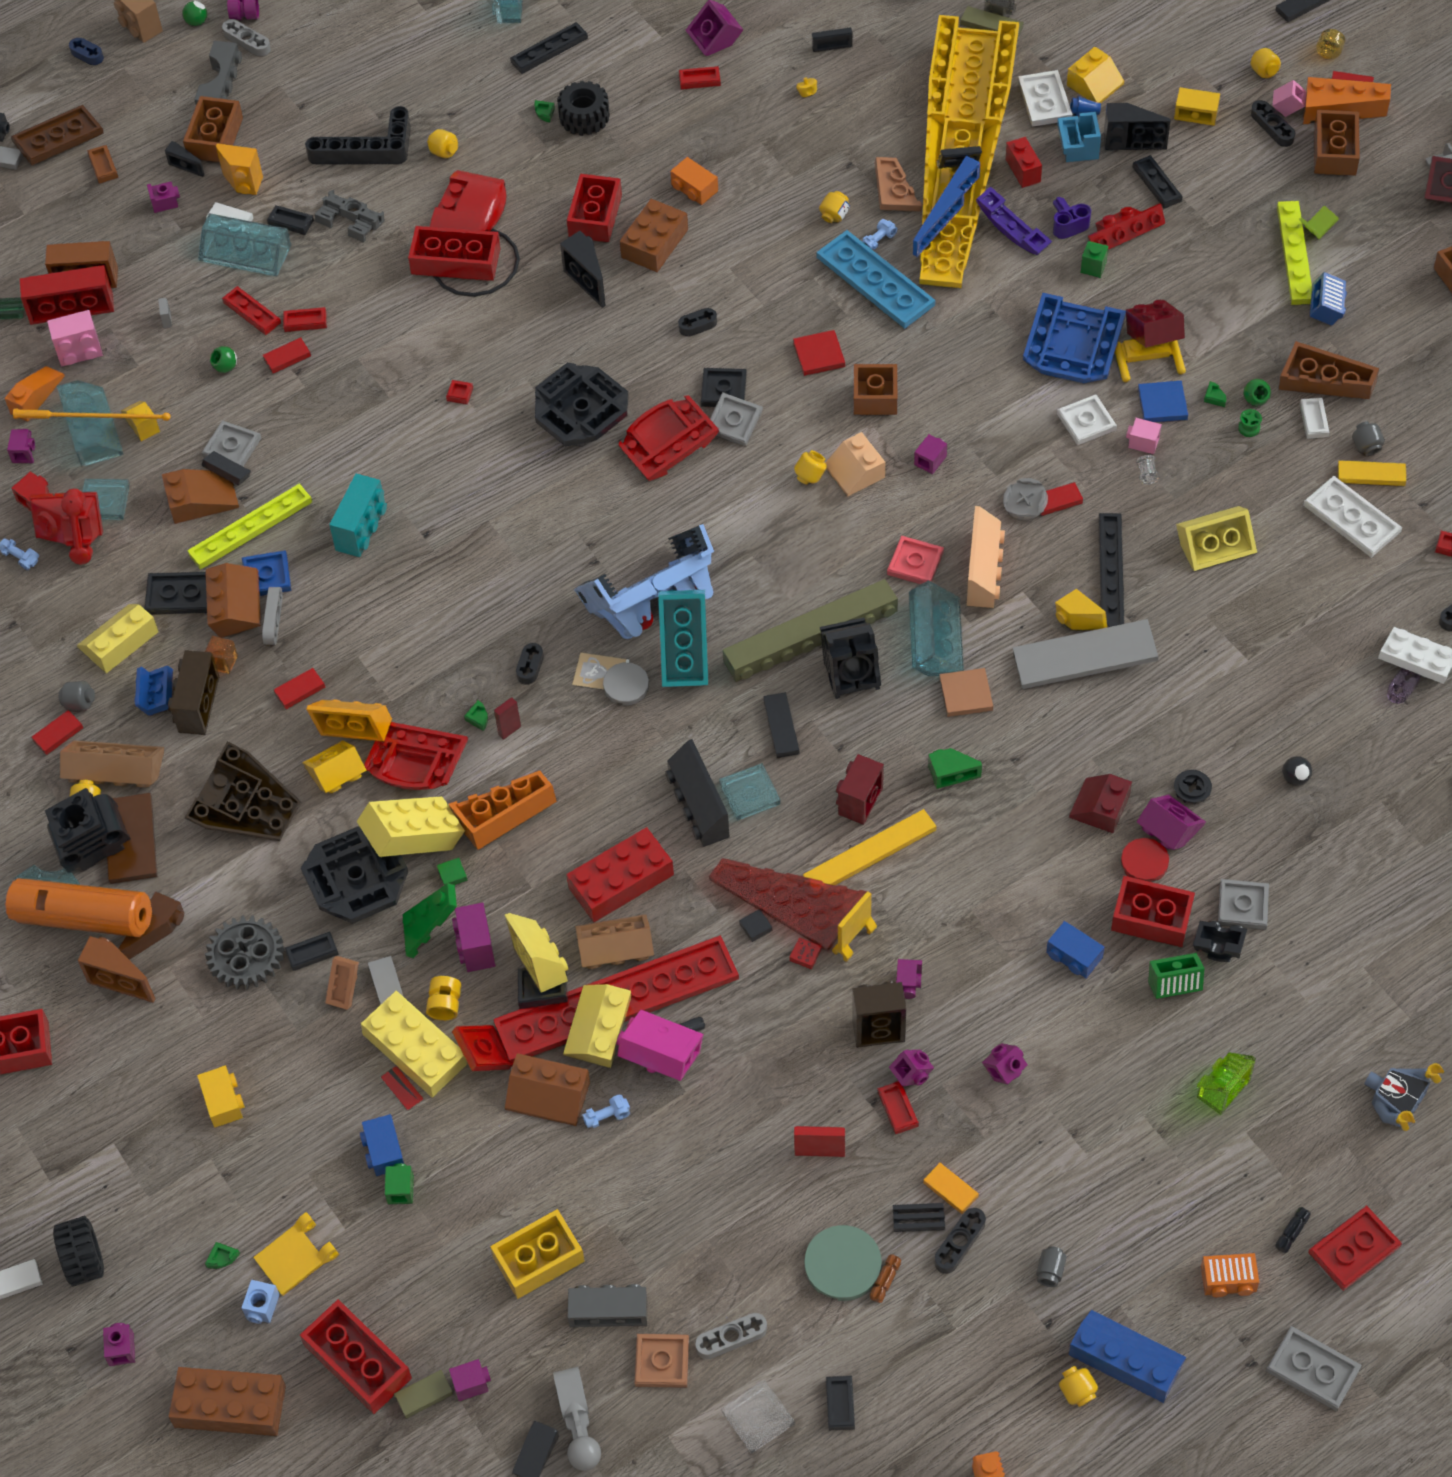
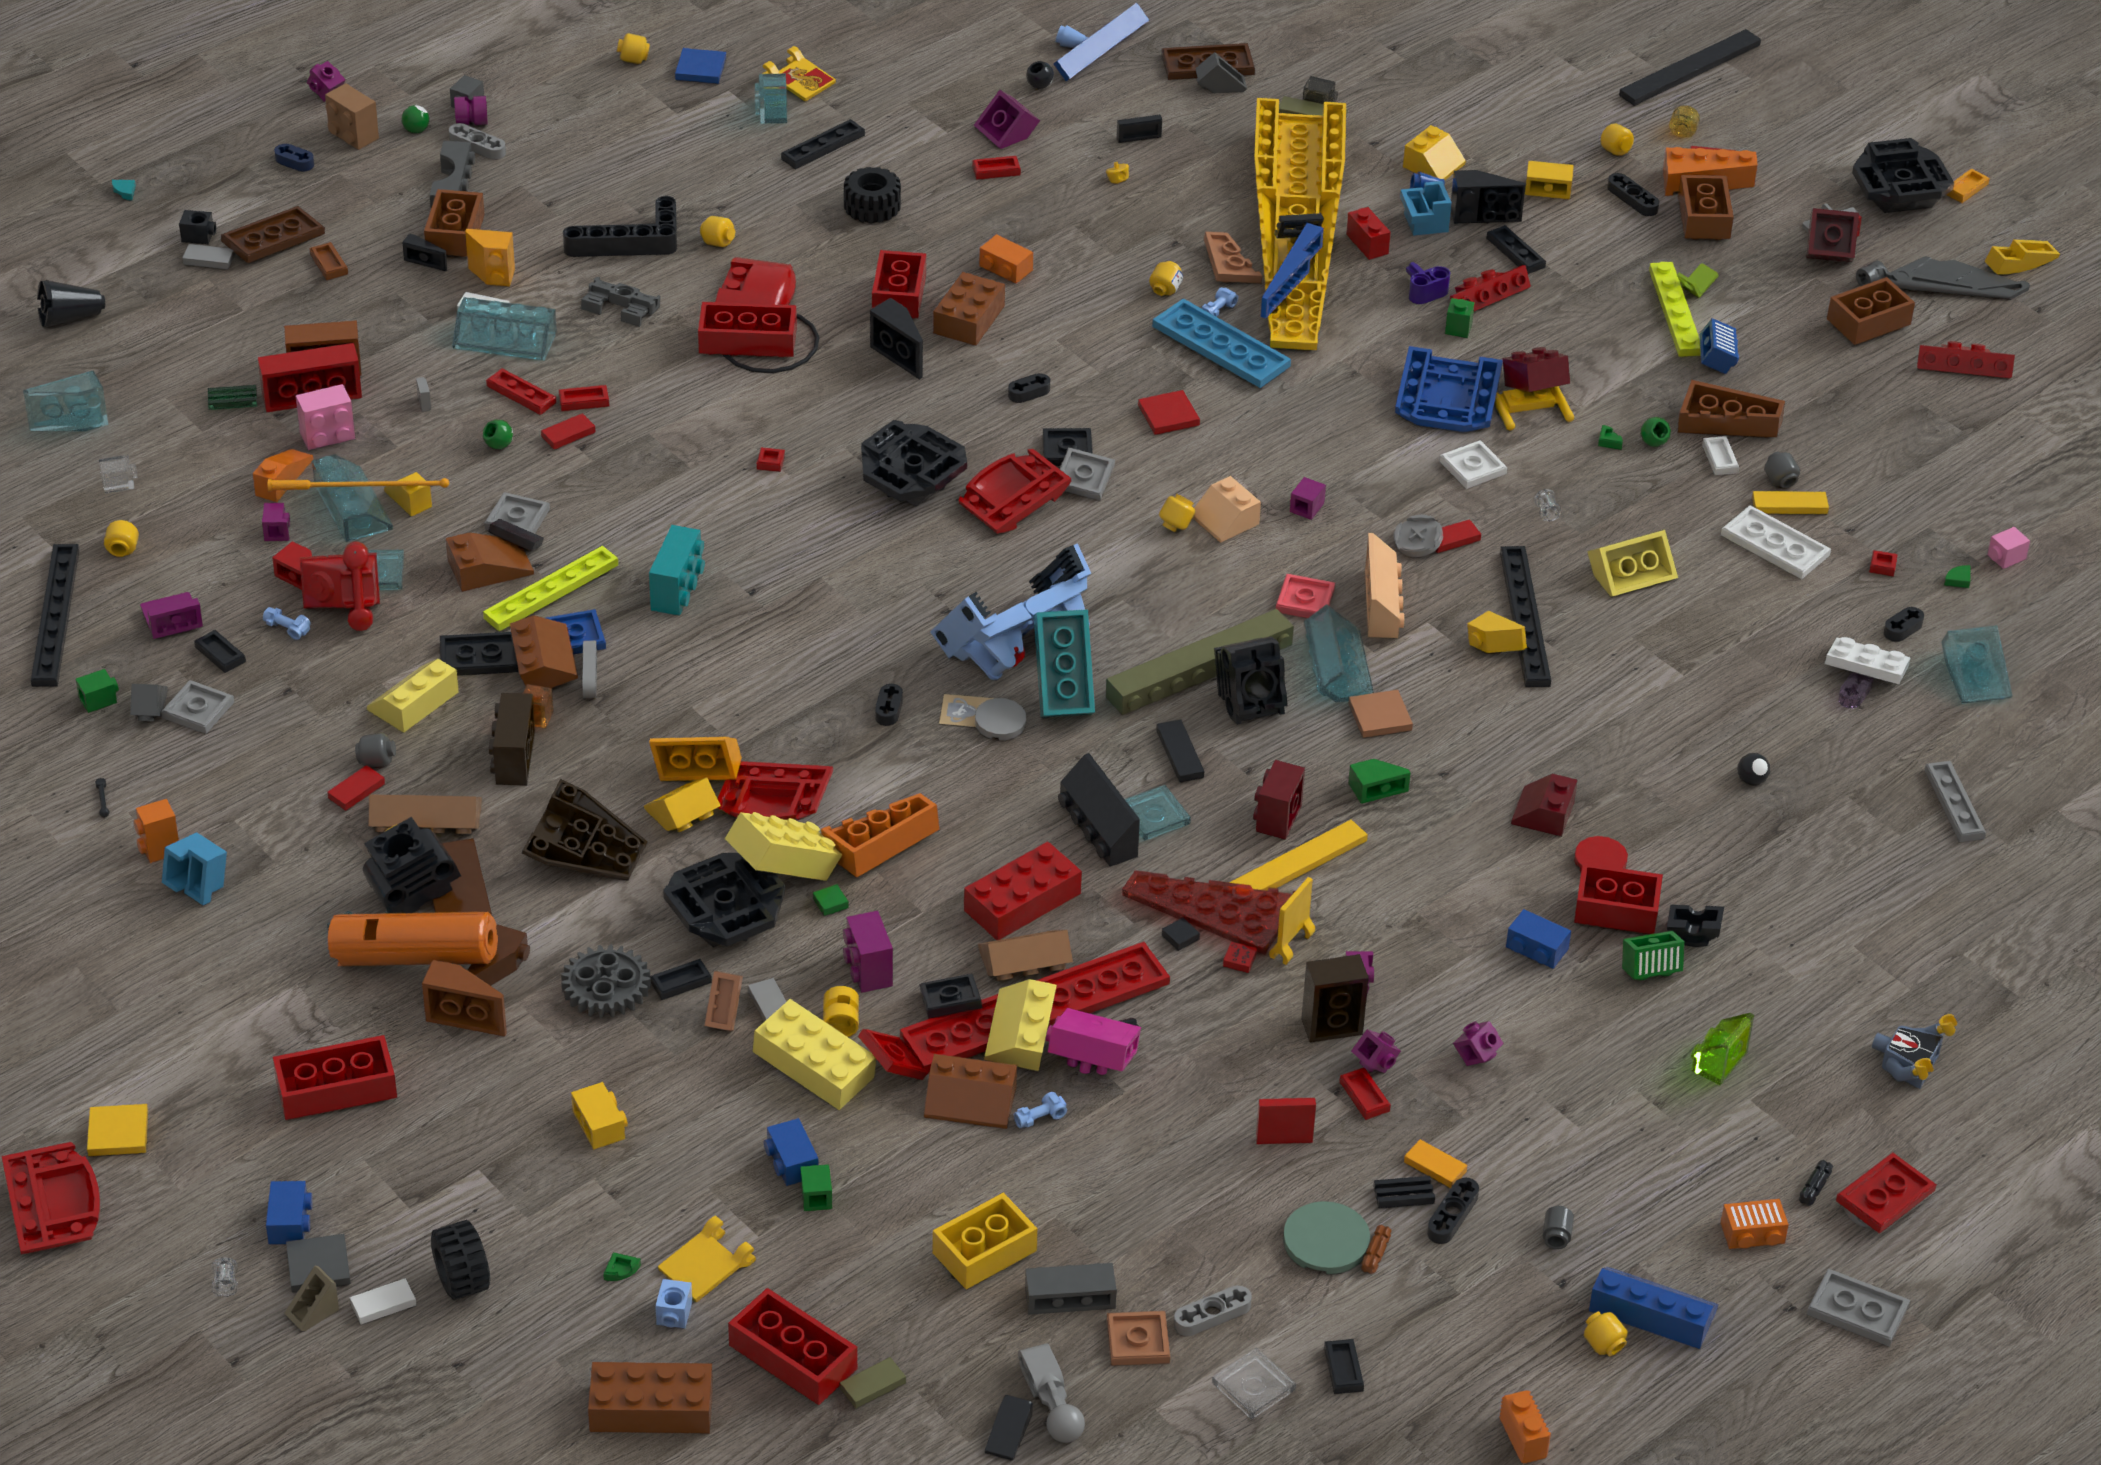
camera: 10 degrees left, 15 degrees down
magenta brick [103,1323,135,1366] -> none
blue bracket [134,665,173,716] -> none
magenta brick [146,181,180,213] -> none
black tile [267,205,314,235] -> none
red tile [274,668,325,709] -> none
red sticker [381,1066,423,1110] -> none
green wing [402,883,457,958] -> none
magenta brick [449,1359,491,1401] -> none
green tile [464,700,488,731] -> none
dark red tile [494,698,521,740] -> none
light yellow slope [505,913,568,993] -> none
green tile [534,100,555,123] -> none
dark orange brick [854,364,898,415] -> none
dark purple slope [976,187,1052,255] -> none
light grey tile [1013,619,1159,689] -> none
white plate [1018,70,1072,127] -> none
bright pink brick [1126,418,1162,454] -> none
magenta slope [1137,795,1206,850] -> none
blue tile [1138,380,1188,422] -> none
black gear [1174,770,1212,805] -> none
light grey tile [1218,879,1269,930] -> none
green wheel [1238,409,1262,437] -> none
bright pink brick [1272,80,1306,117] -> none

